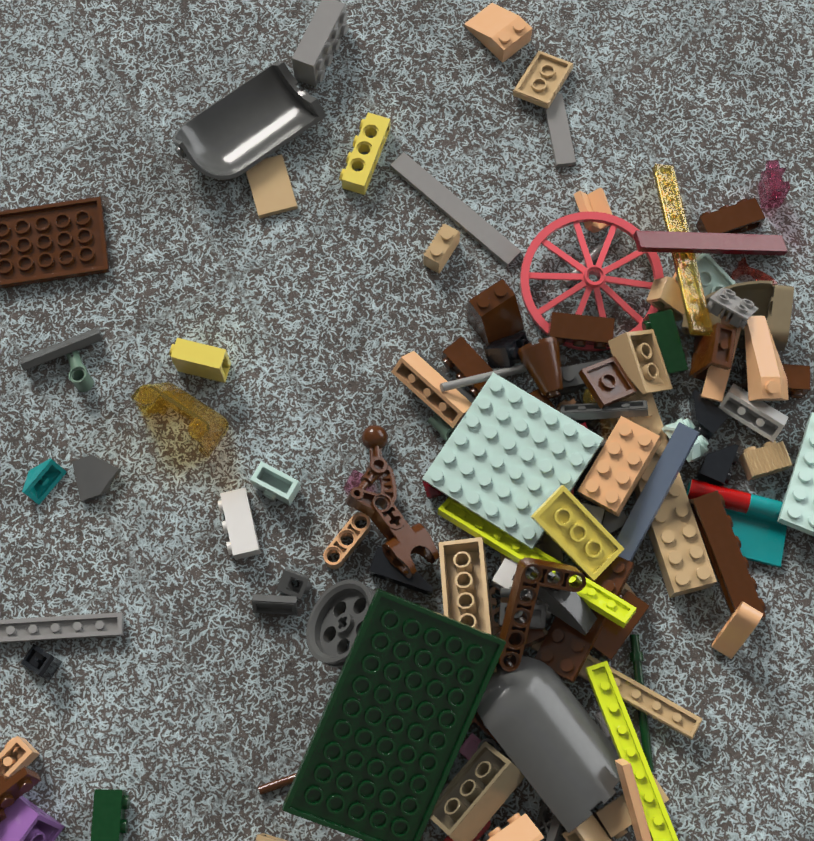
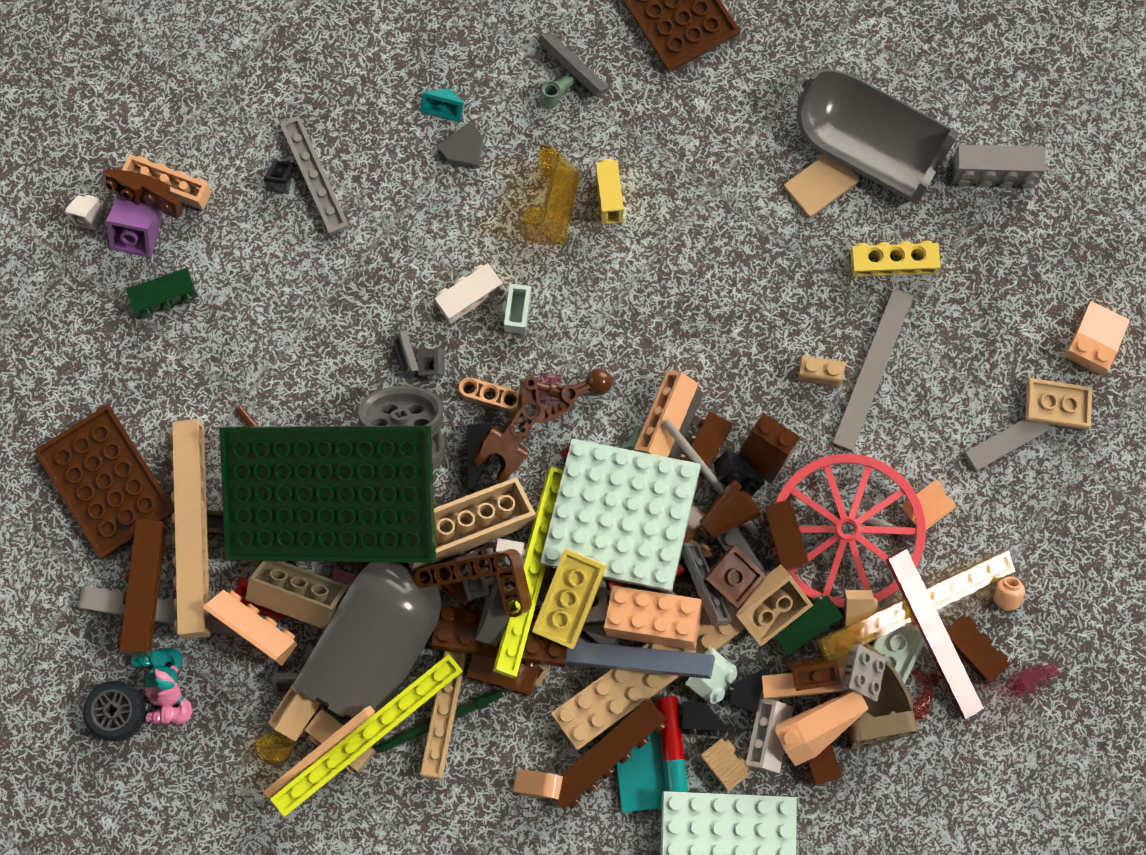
camera: 70 degrees right, 5 degrees up
none -> light nougat head [993,577,1025,611]

